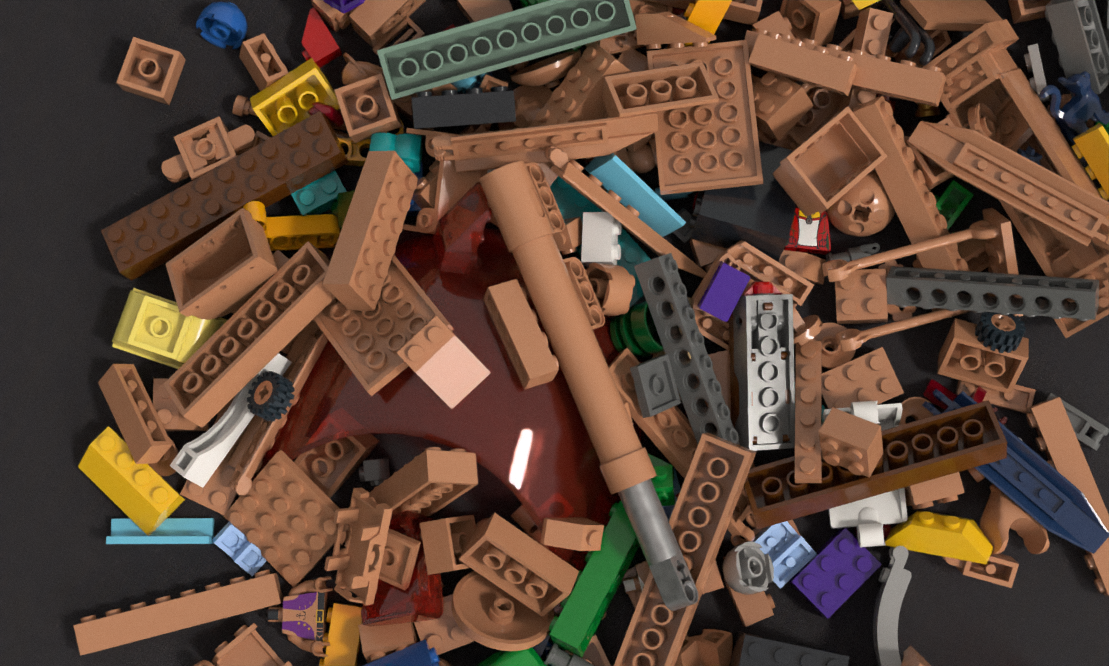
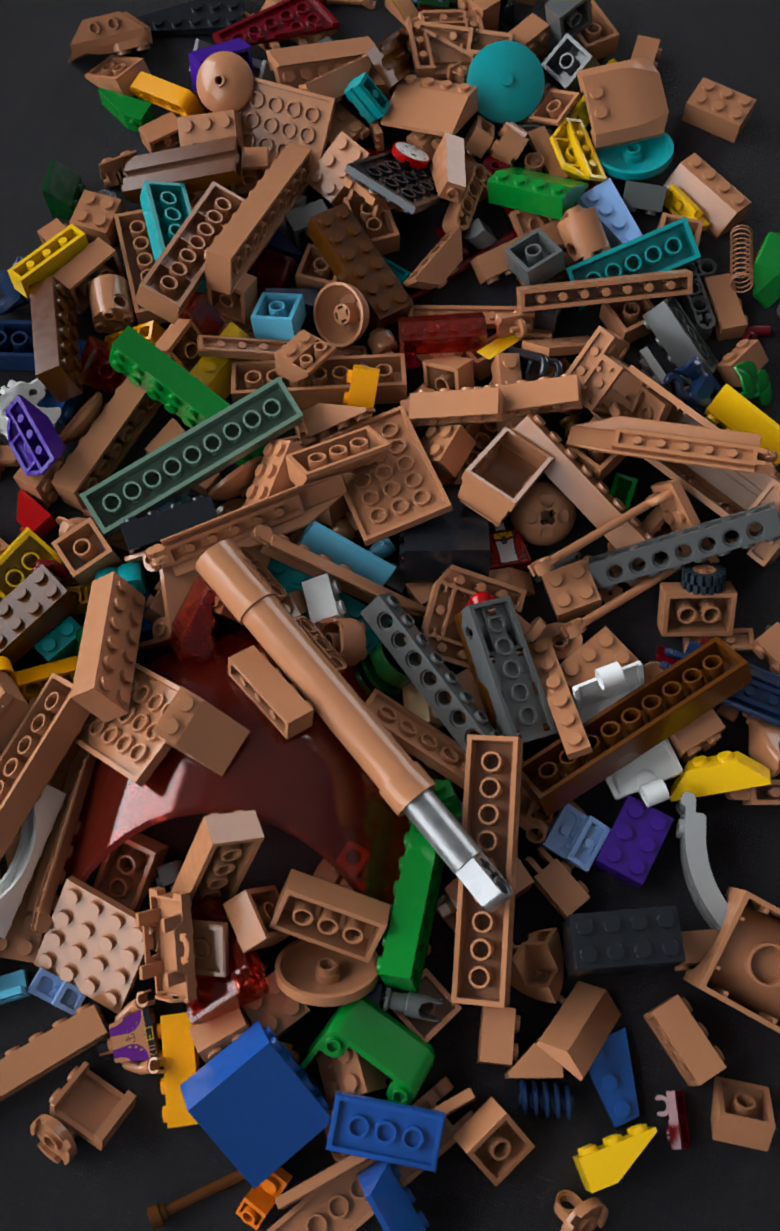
camera: 10 degrees left, 15 degrees down
black wheel [247,371,295,422] -> none
nougat slope [540,518,604,551] -> none
dark grey hinge [630,354,681,418] -> none
dark purple panel [698,261,750,322] -> none
light grey cylinder [723,541,774,595] -> none
nougat brick [819,407,883,478] -> none

